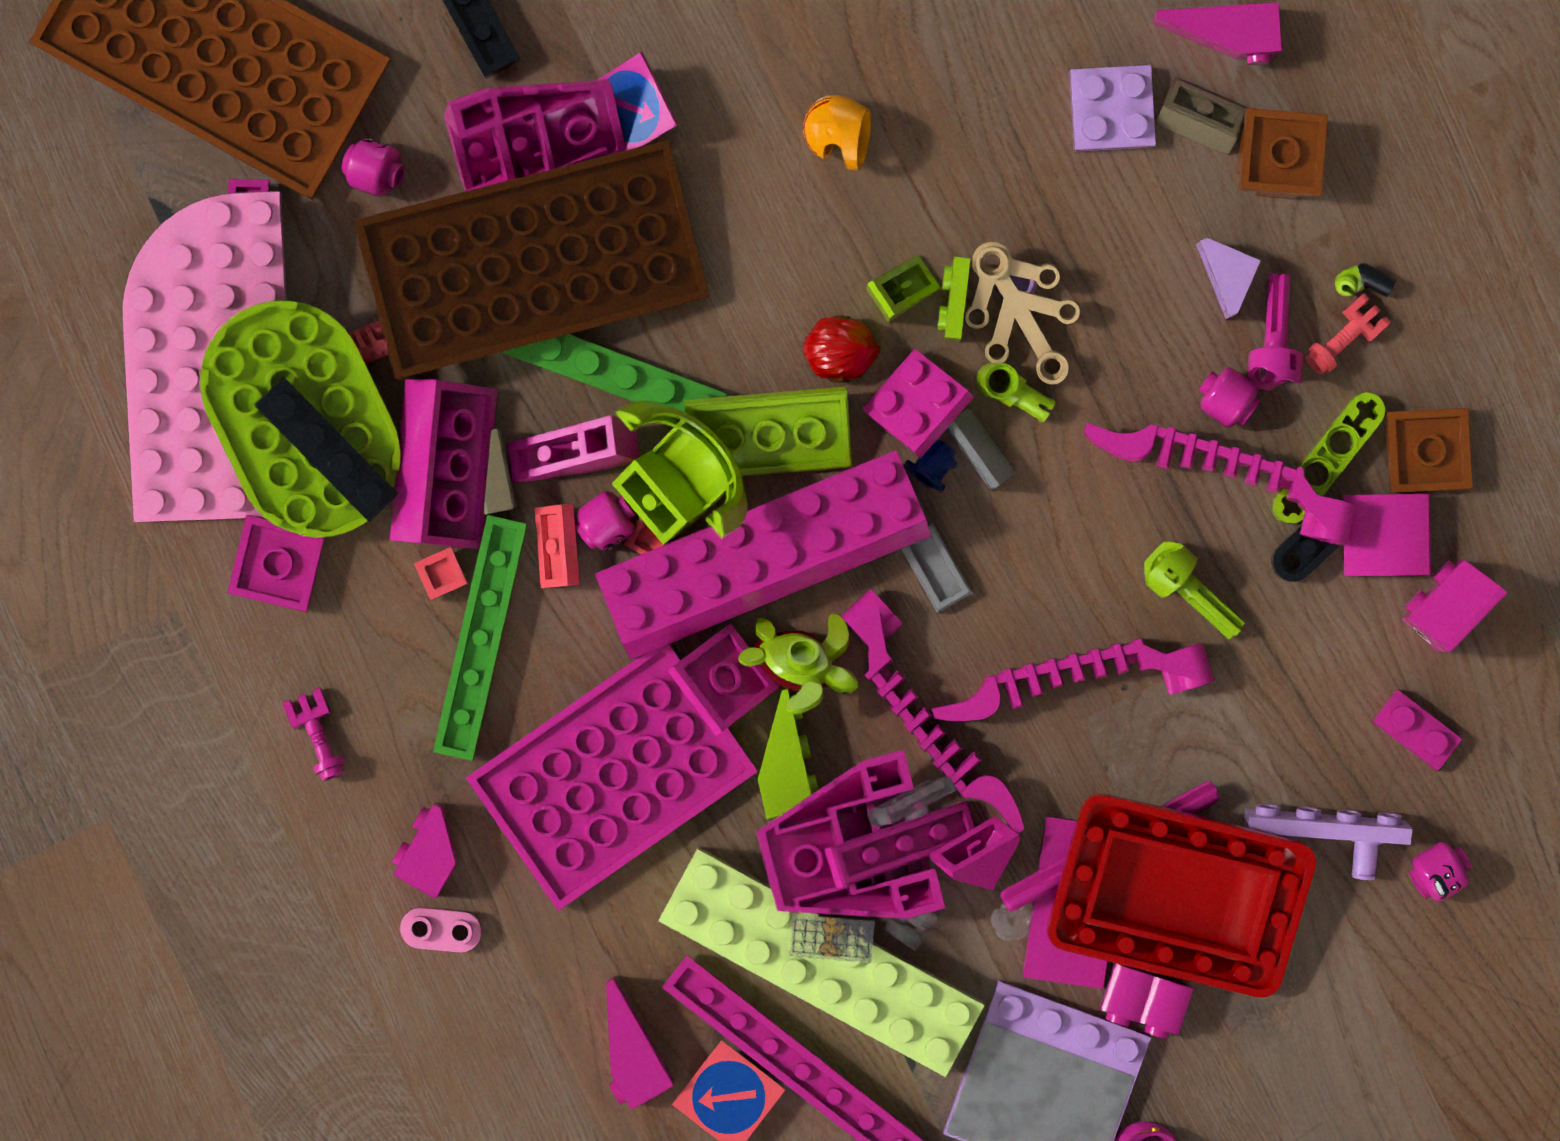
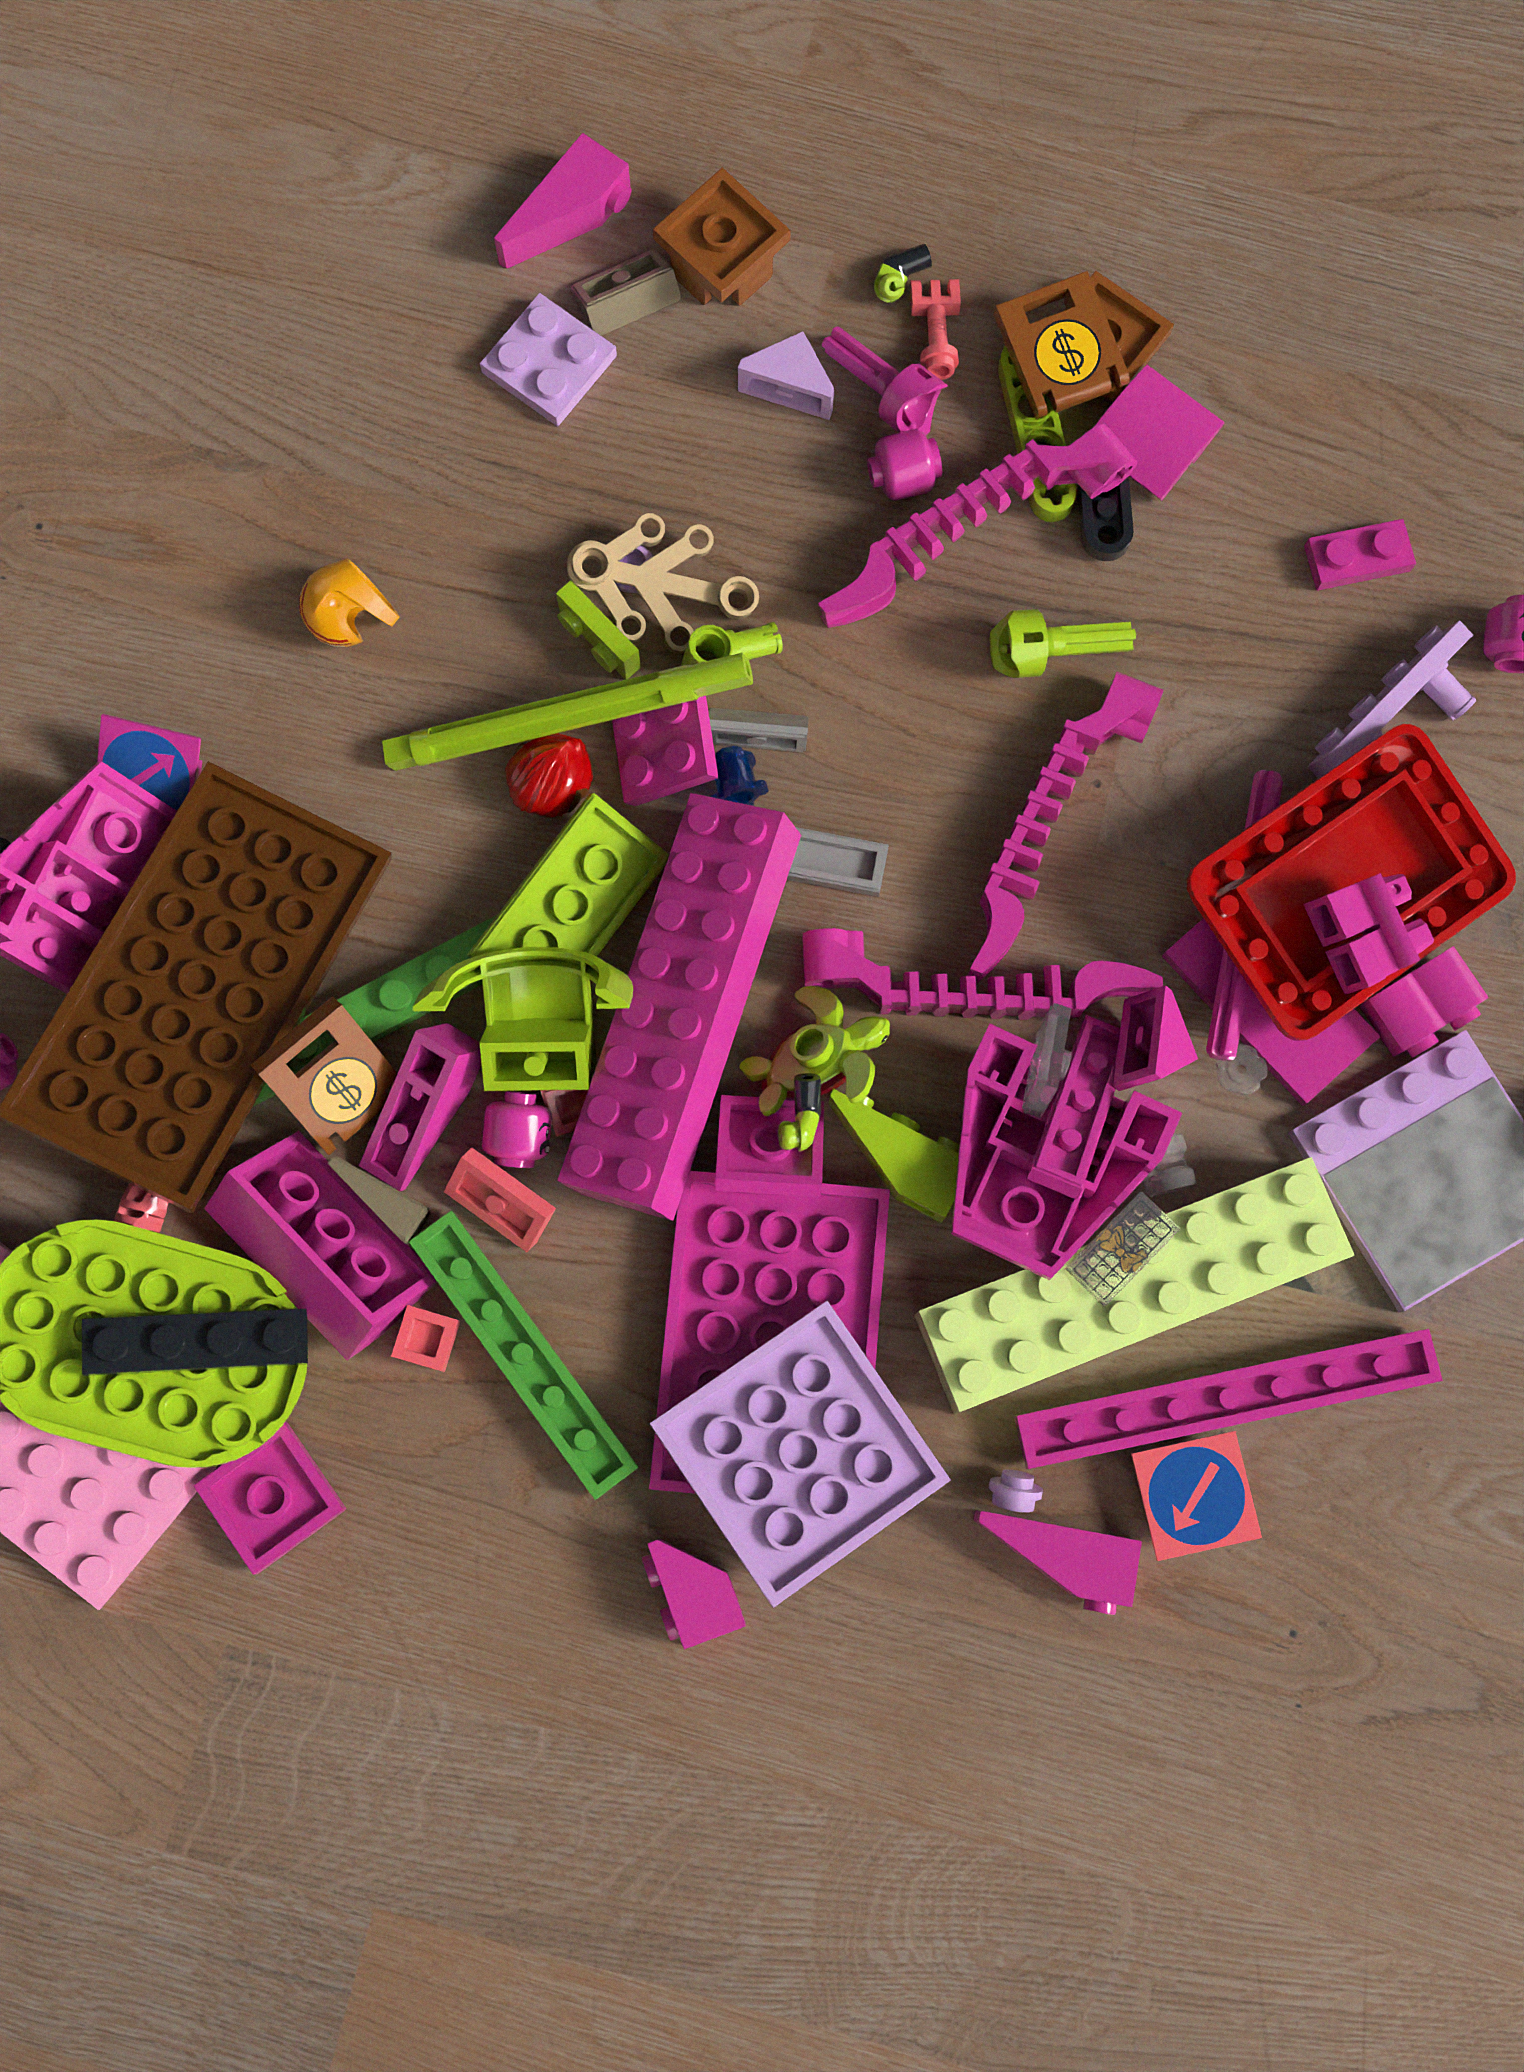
camera: 50 degrees left, 10 degrees down
dark pink hinge [283,687,346,781] -> none
bright pink plate [400,907,482,952] -> none
lime slope [866,254,940,323] -> none
dark pink slope [1402,560,1507,652] -> none
none -> container [250,996,398,1155]
none -> lime piece [382,652,753,771]
none -> lavender plate [649,1301,951,1608]
none -> arm [778,1073,821,1152]
none -> lavender plate [989,1469,1043,1512]
none -> dark orange container [993,271,1130,419]
none -> dark pink hips [1303,873,1434,994]

